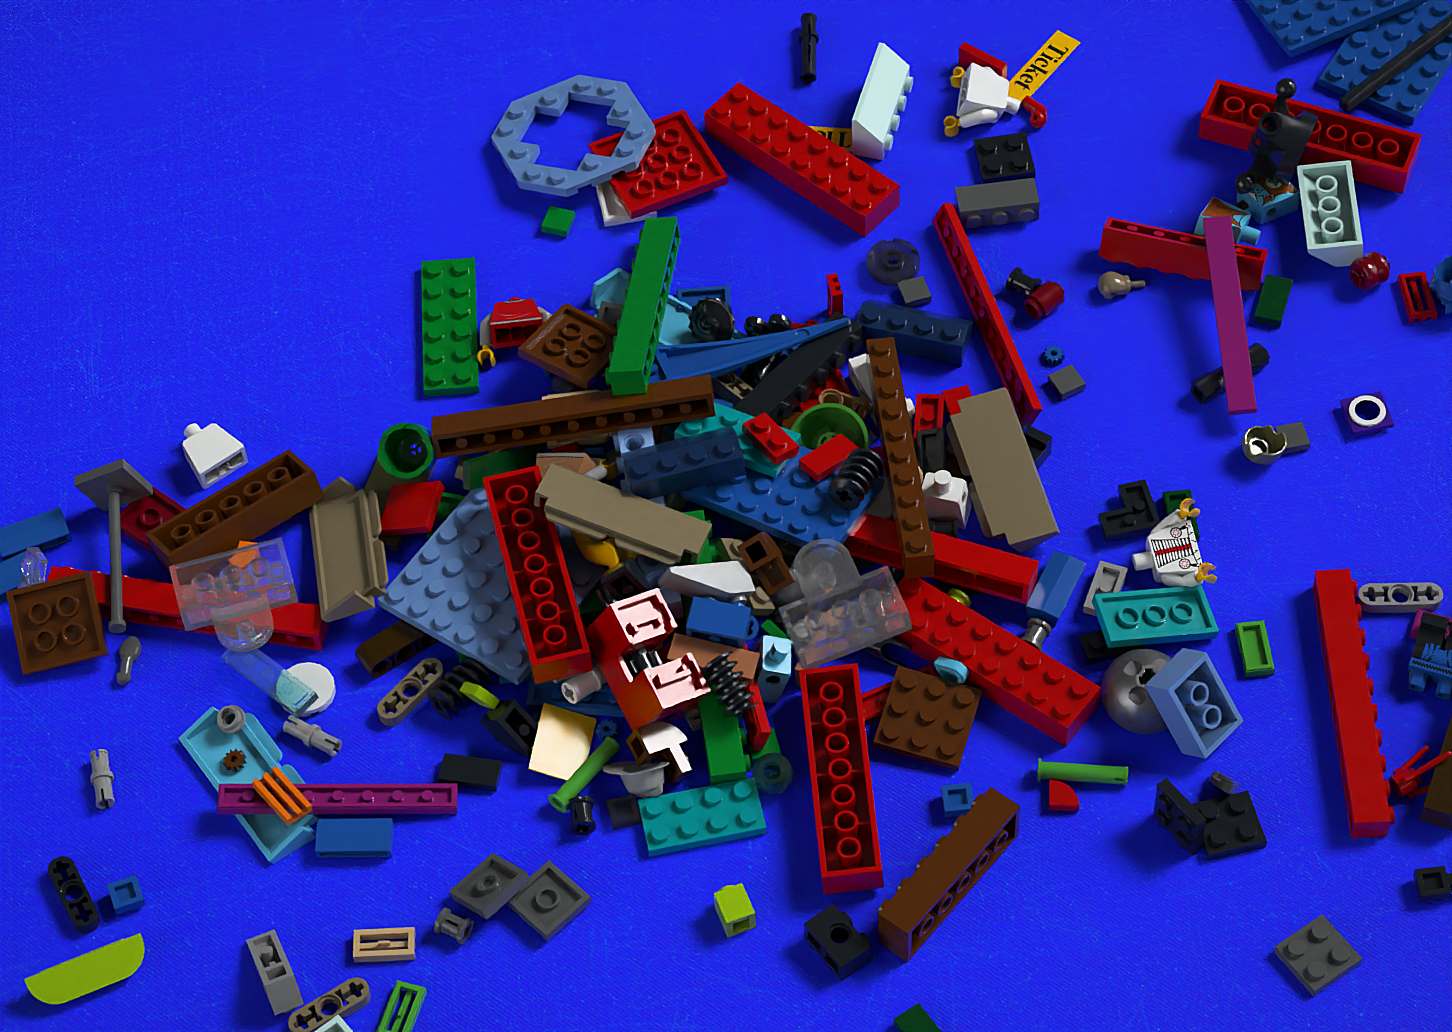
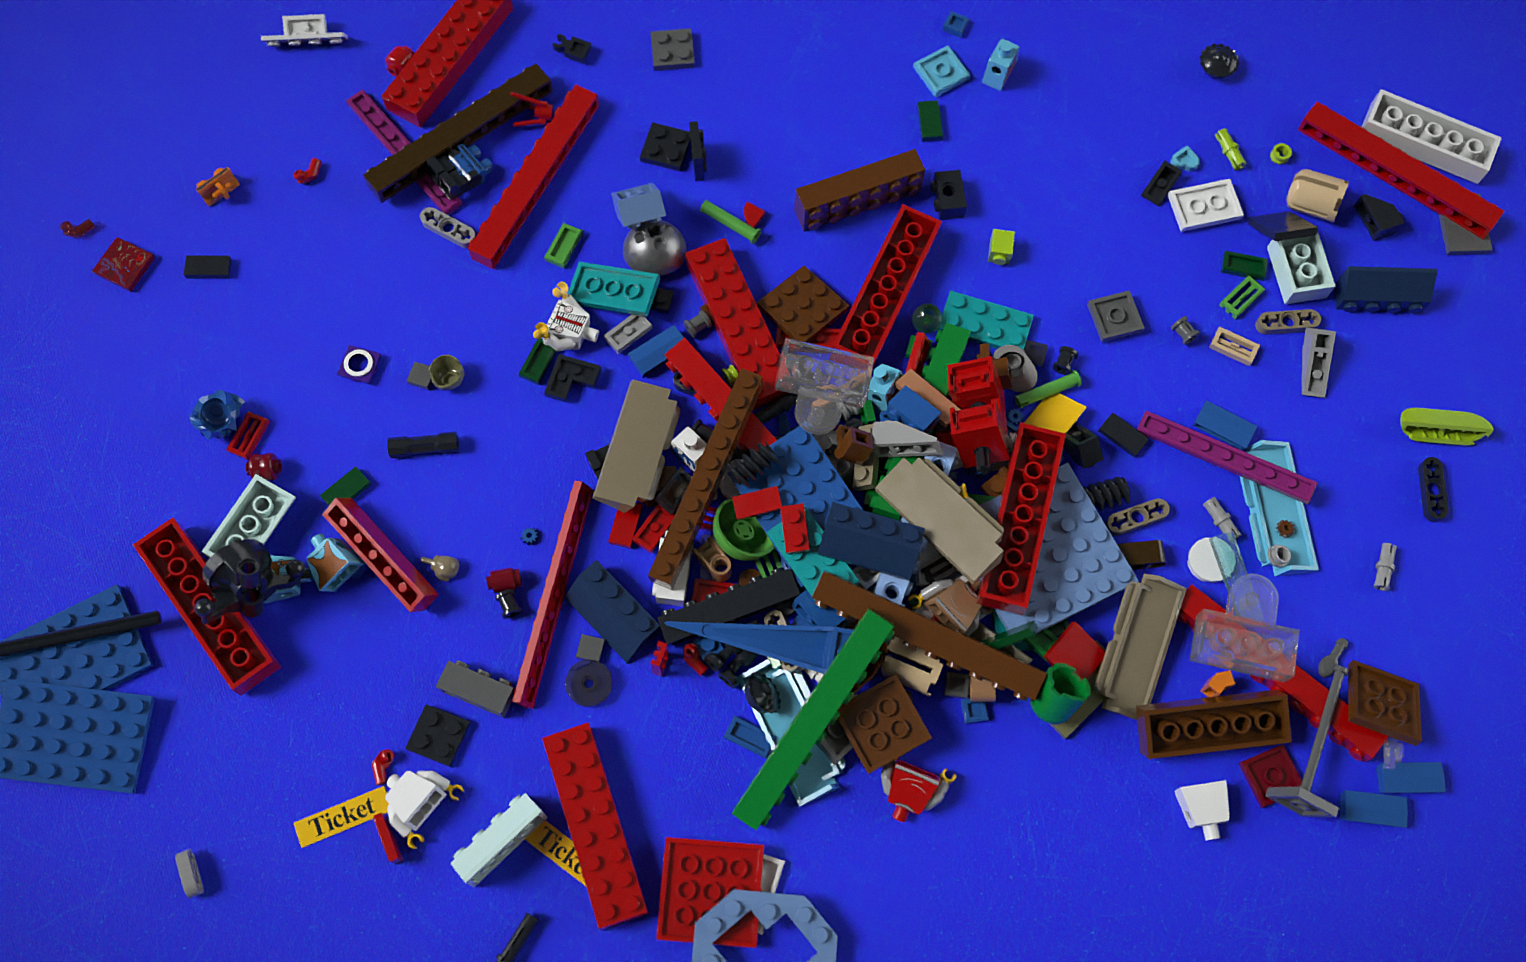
camera: 155 degrees left, 15 degrees up
blue plate [107,875,145,915] -> none
orange tile [252,766,312,826] -> none
green plate [421,257,479,397] -> none
dark grey plate [449,853,531,919] -> none
lime tile [459,682,499,710] -> none
green tile [541,206,576,237] -> none
black slope [600,557,651,601] -> none
black piece [701,651,759,718] -> none
medium azure tile [934,656,970,684] -> none
blue plate [941,783,974,817] -> none
dark grey tile [1048,364,1086,400] -> none
magenta tile [1203,215,1257,416] -> none
dark grey tile [1208,770,1240,794] -> none

